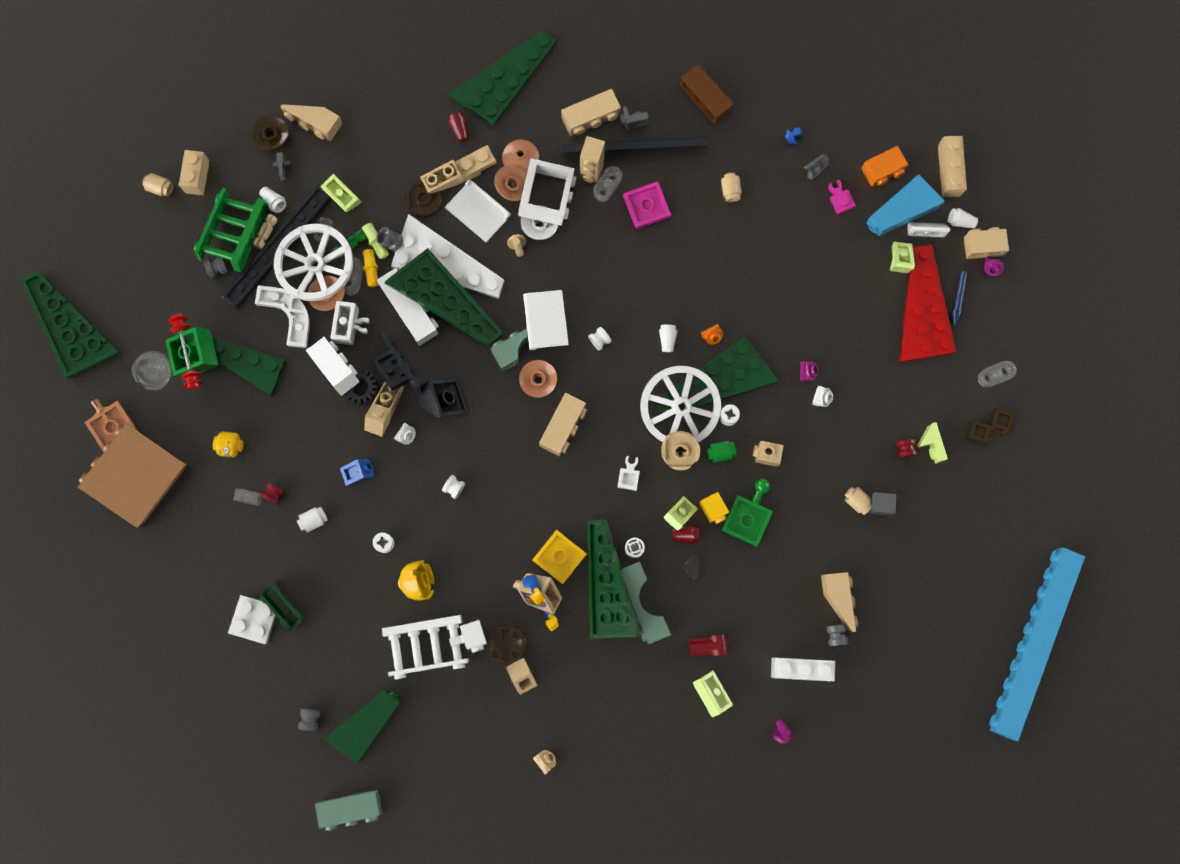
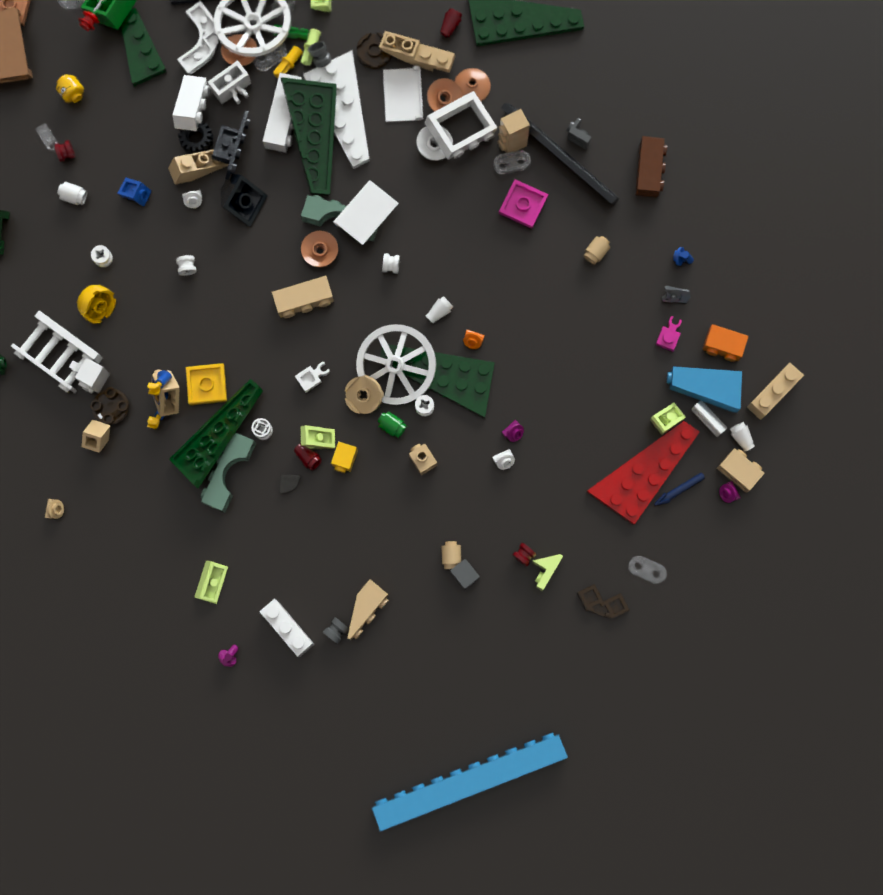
camera: 50 degrees right, 0 degrees up
tan plate [507,234,526,257] -> none
tan brick [561,89,621,136] -> none
dark red piece [689,634,729,657] -> none
green plate [721,479,773,547] -> none

